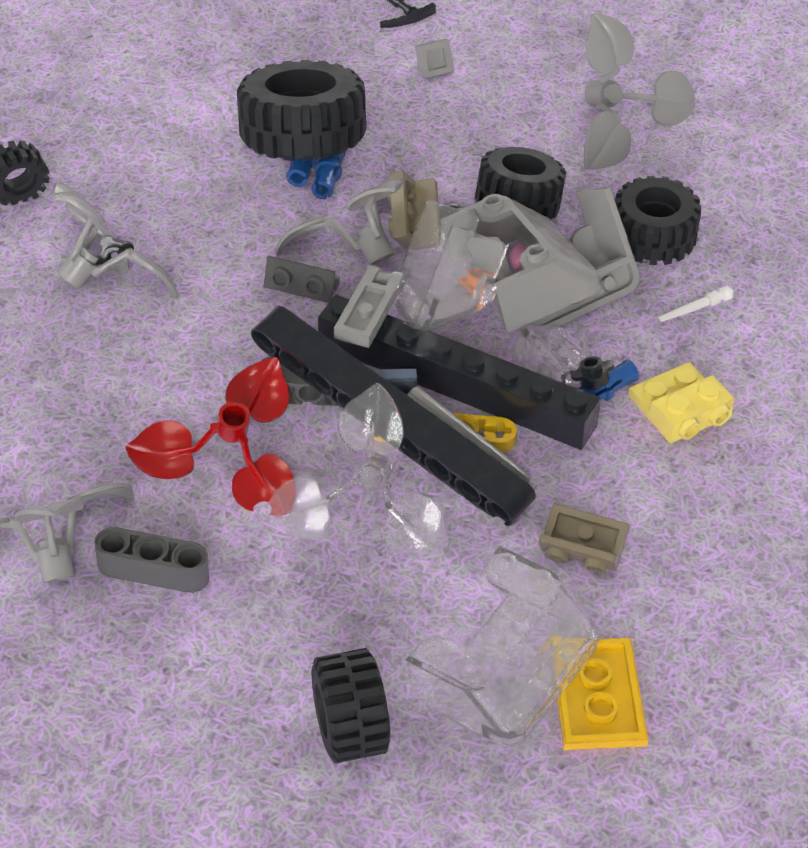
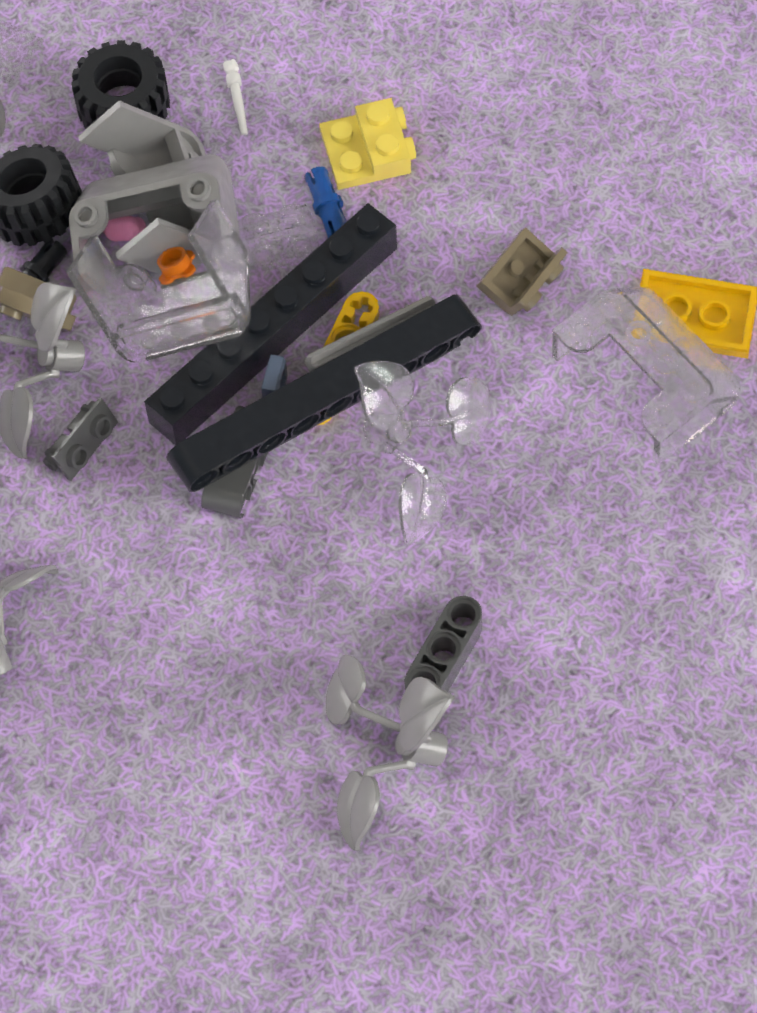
camera: 70 degrees left, 15 degrees up
red plant [126,357,296,516] -> none
black tyre [311,648,391,763] -> none
light grey plate [334,264,406,348] -> none
black plate [570,356,614,390] -> none

